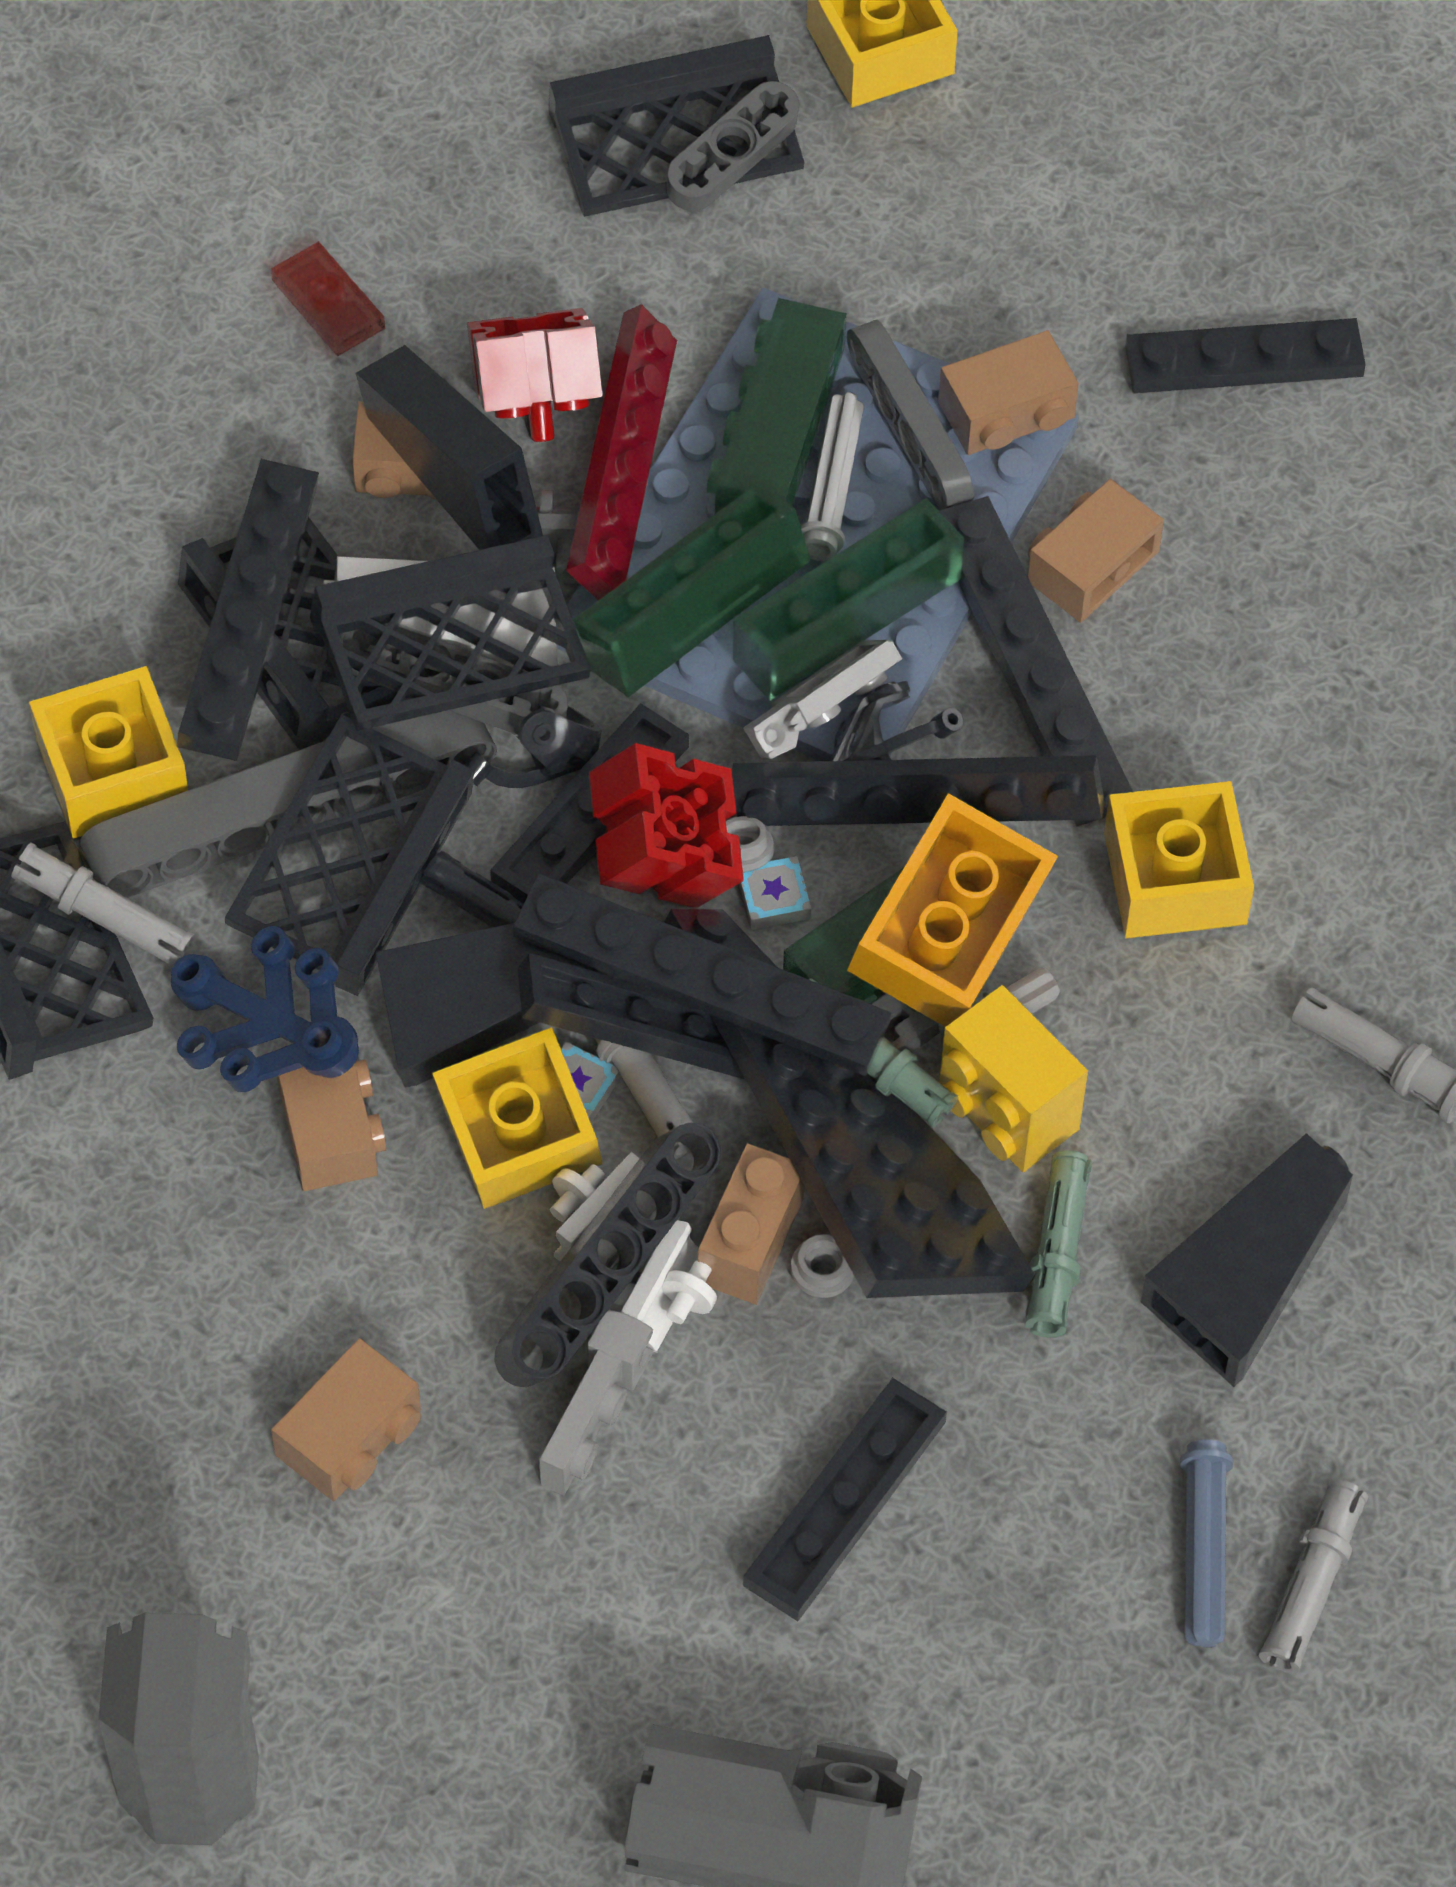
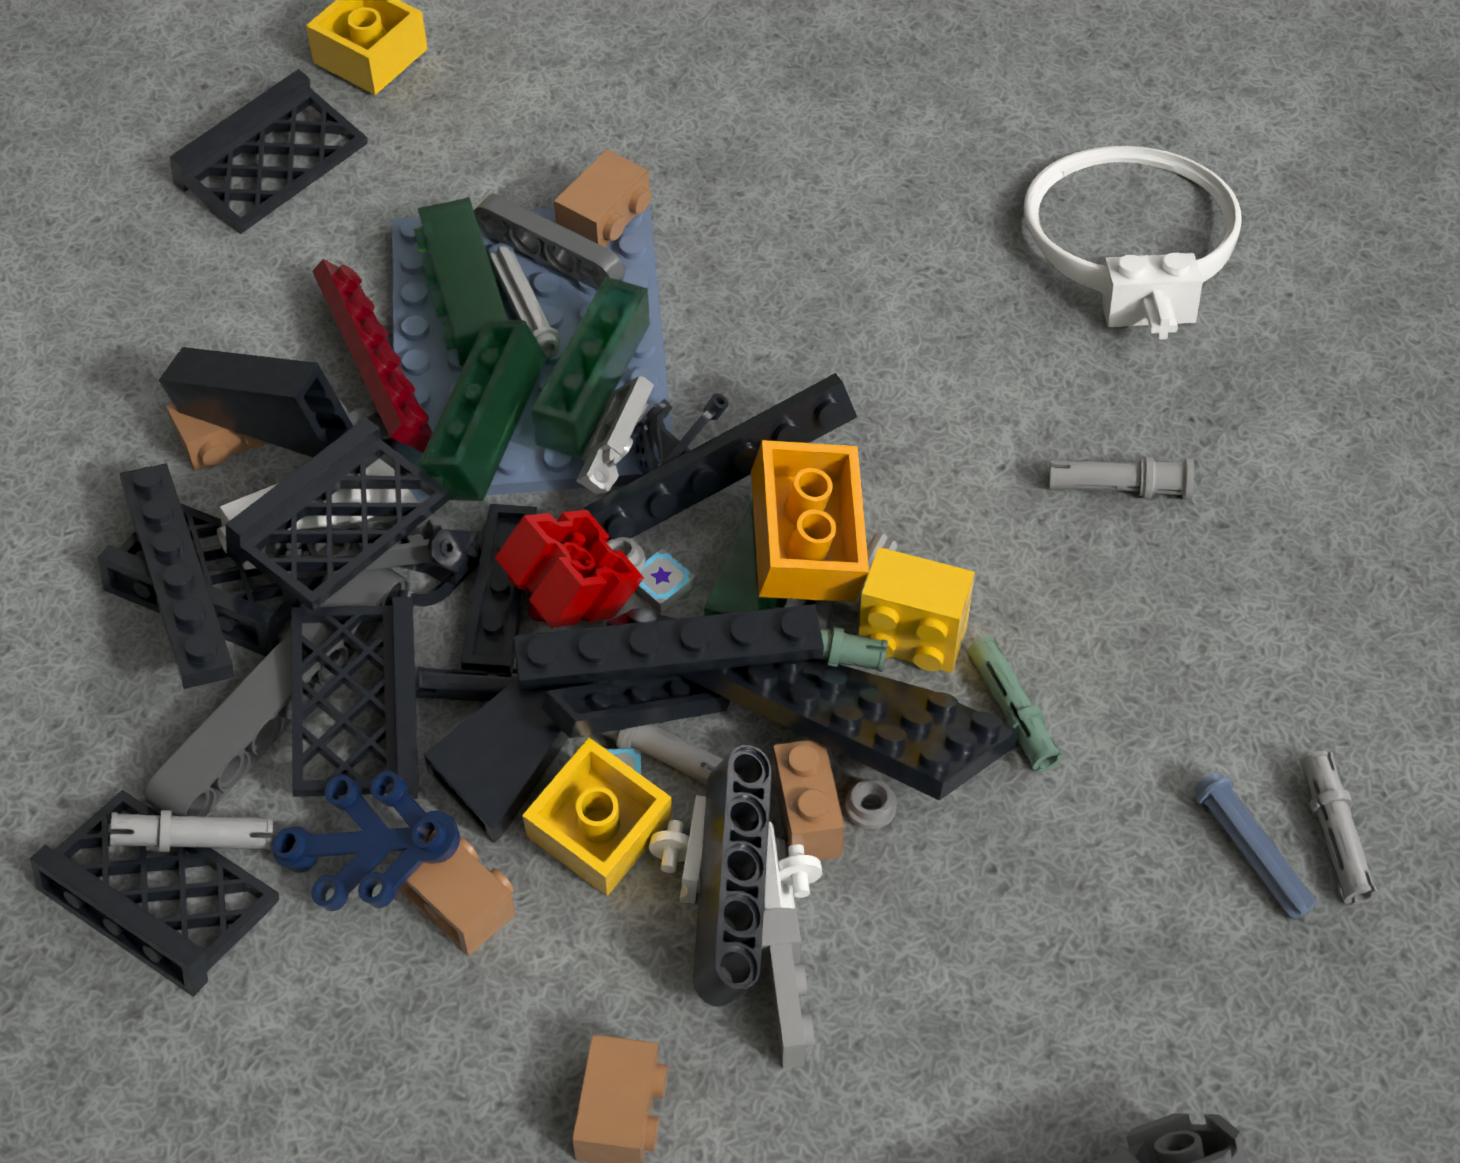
camera: 30 degrees left, 5 degrees down
yellow brick [29,666,188,839] -> none
clear red plate [271,241,385,356] -> none
brick [466,308,603,442] -> none
dark grey beam [666,81,799,211] -> none
black plate [743,1377,947,1622] -> none
black plate [930,496,1133,827] -> none
medium nougat brick [1028,479,1164,623] -> none
yellow brick [1104,781,1254,939] -> none
black plate [1125,318,1366,394] -> none
black slope [1141,1133,1353,1387] -> none

